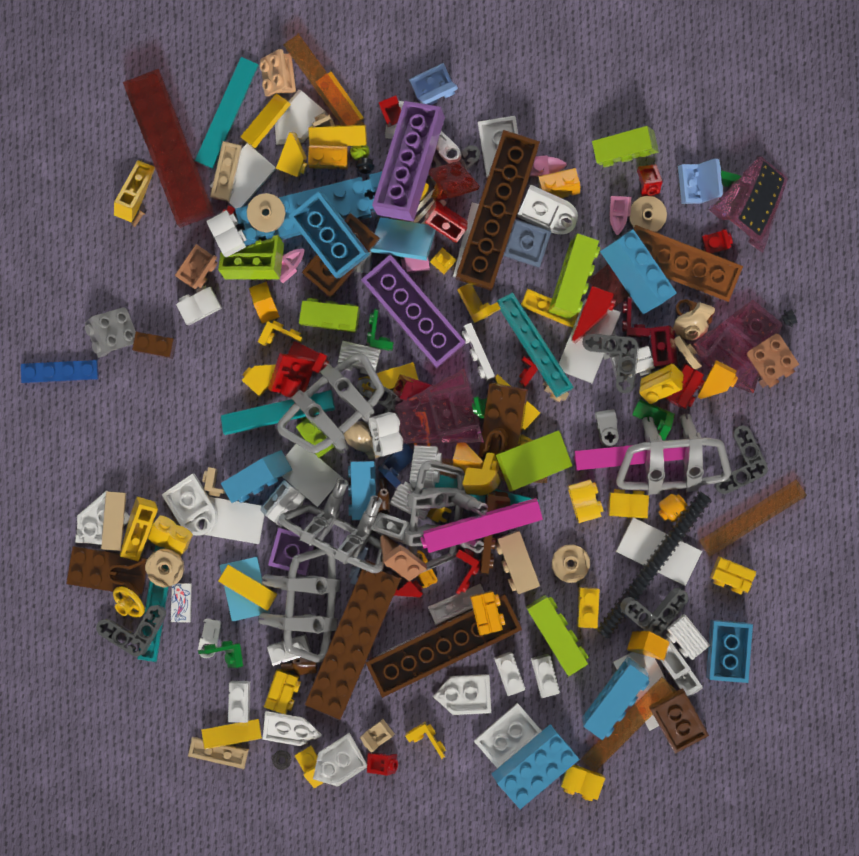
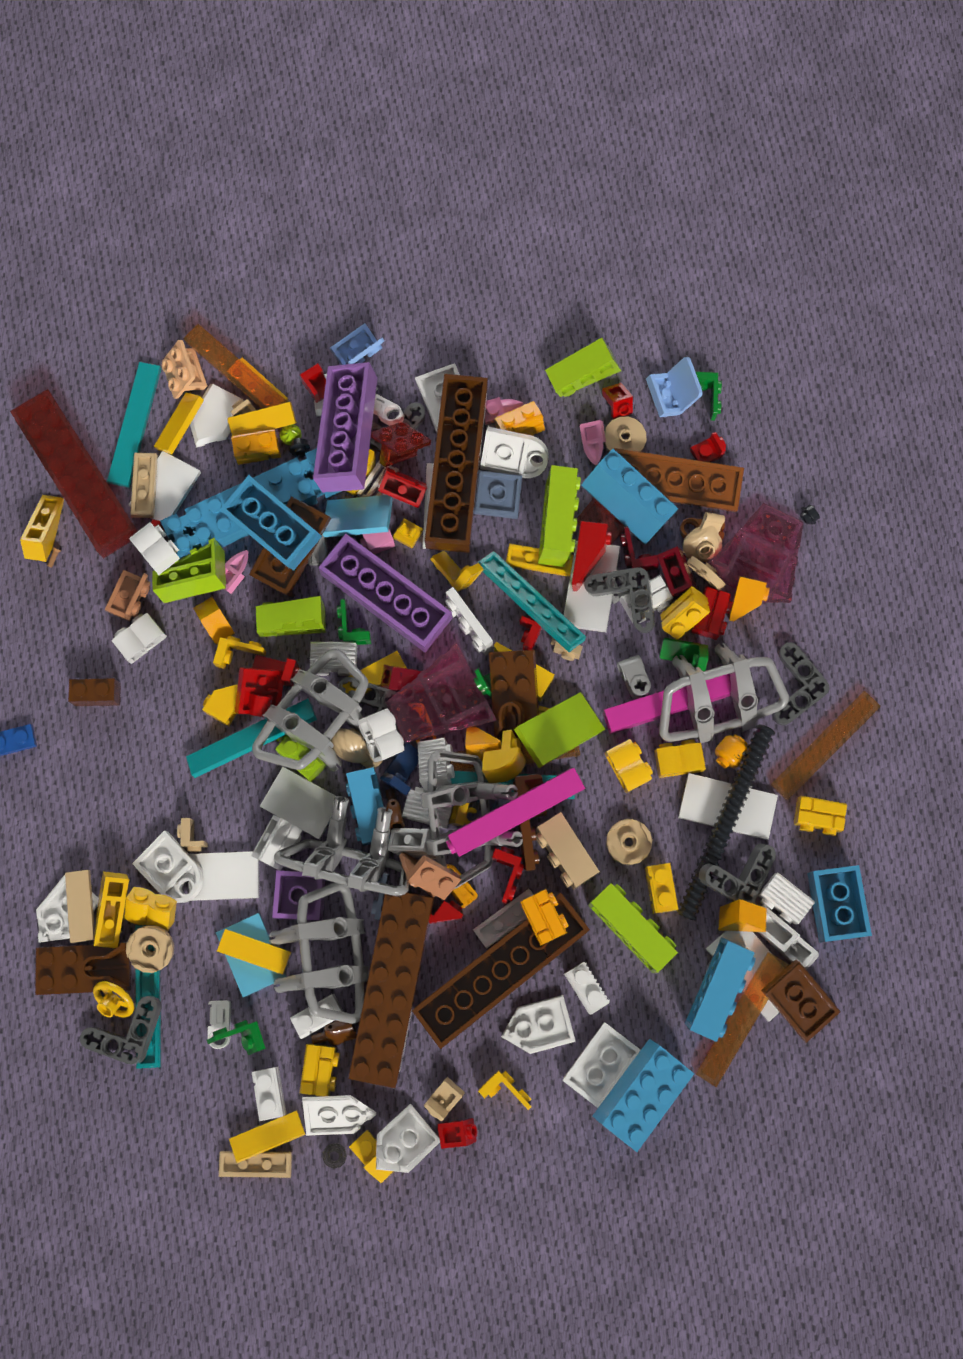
camera: 15 degrees left, 10 degrees down
light grey bracket [85,307,136,358] -> none
tile [171,583,192,622] -> none
dark azure wedge [221,450,292,503] -> none
tan plate [247,193,286,233] -> none
yellow slope [276,132,308,177] -> none
white brick [531,654,560,698] -> none
yellow brick [561,765,605,801] -> none
wedge [708,156,788,253] -> none
nougat bracket [747,334,800,388] -> none

